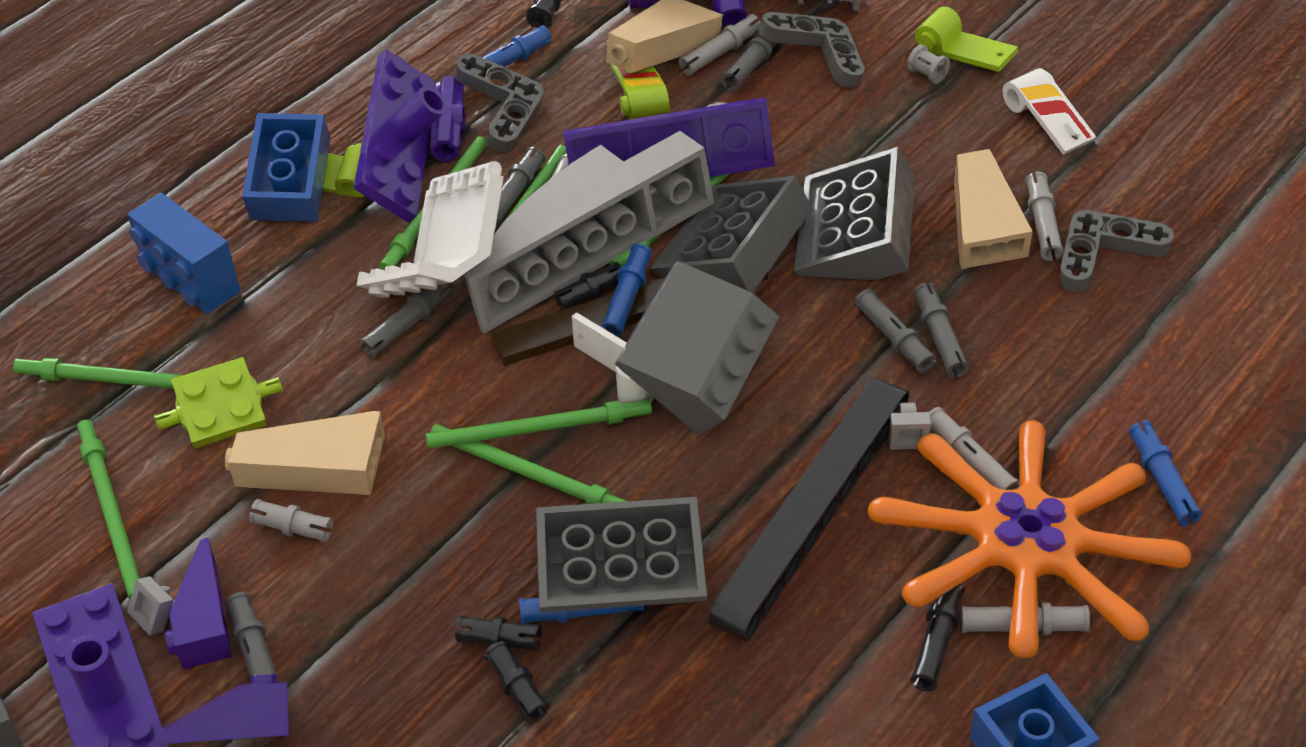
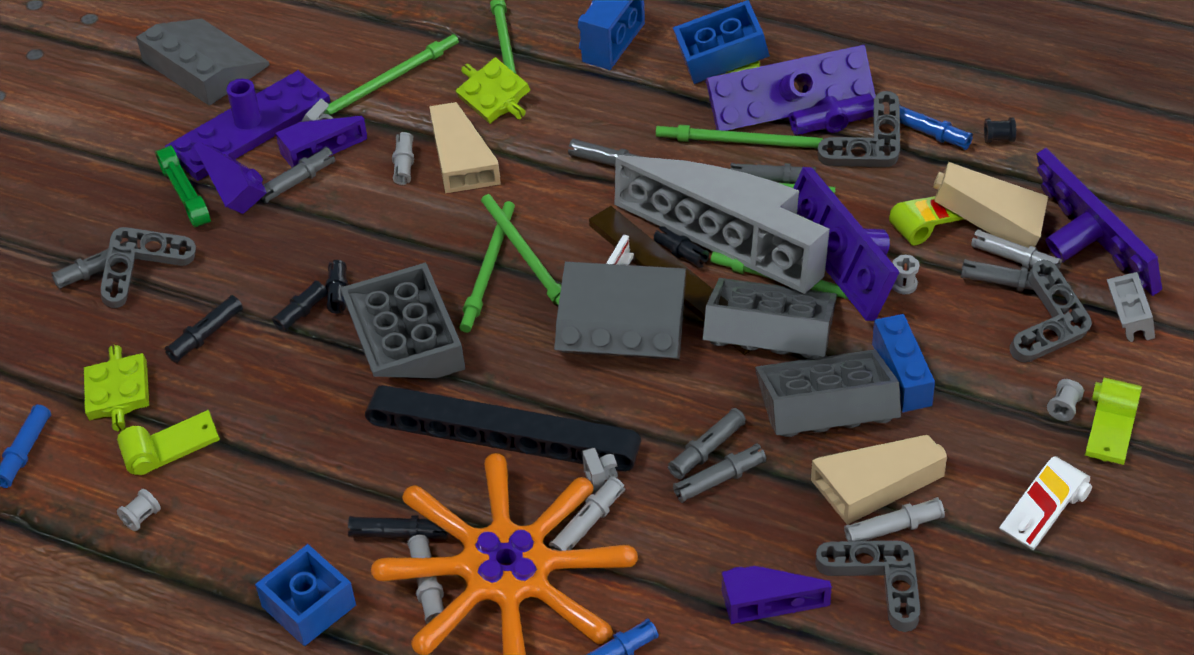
camera: 75 degrees right, 0 degrees up
white hinge [357,161,504,298] -> none
blue pin [601,243,652,338] -> none
none -> dark purple slope [722,566,832,624]
none -> blue brick [872,314,935,412]

